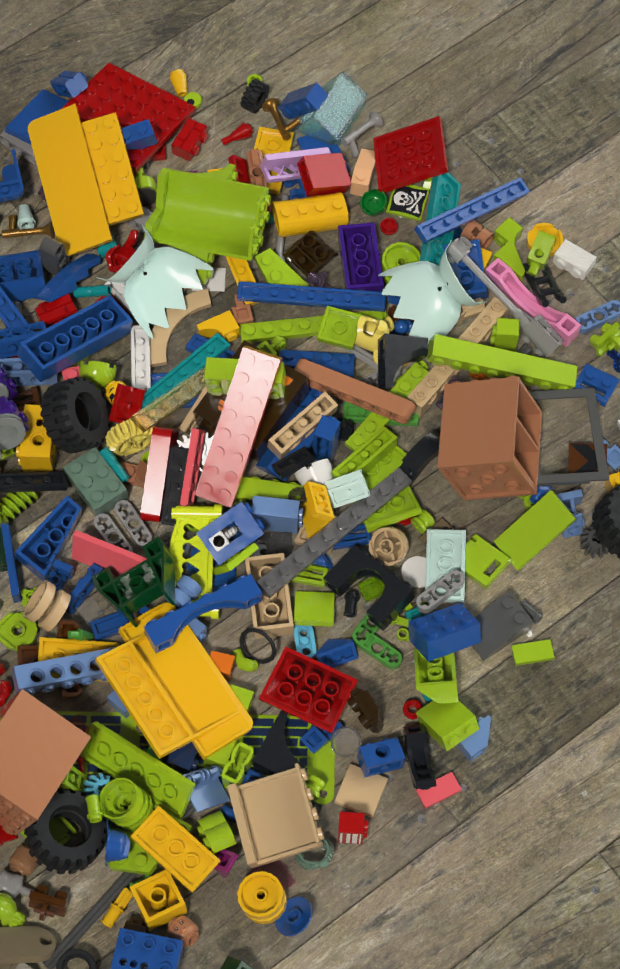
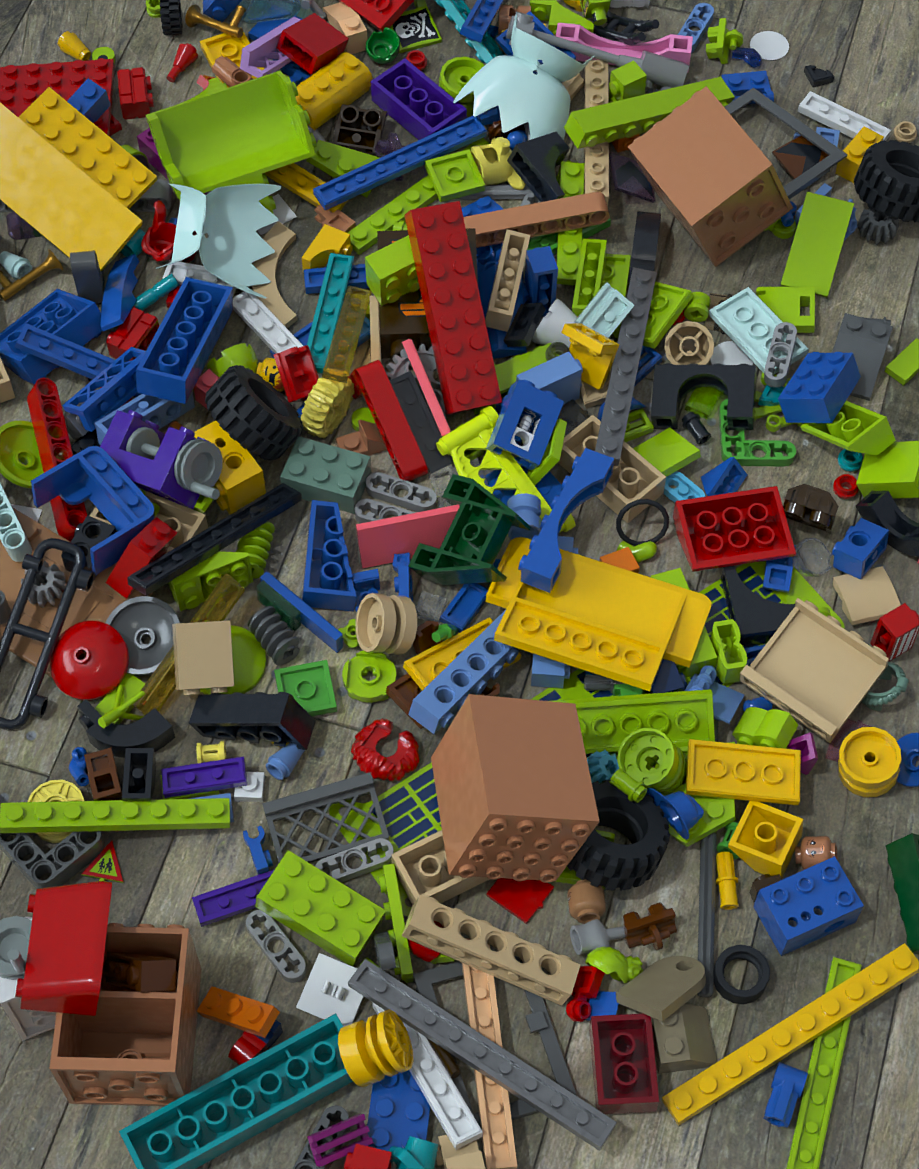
camera: 35 degrees left, 5 degrees down
teal piece [99,447,130,483] -> none

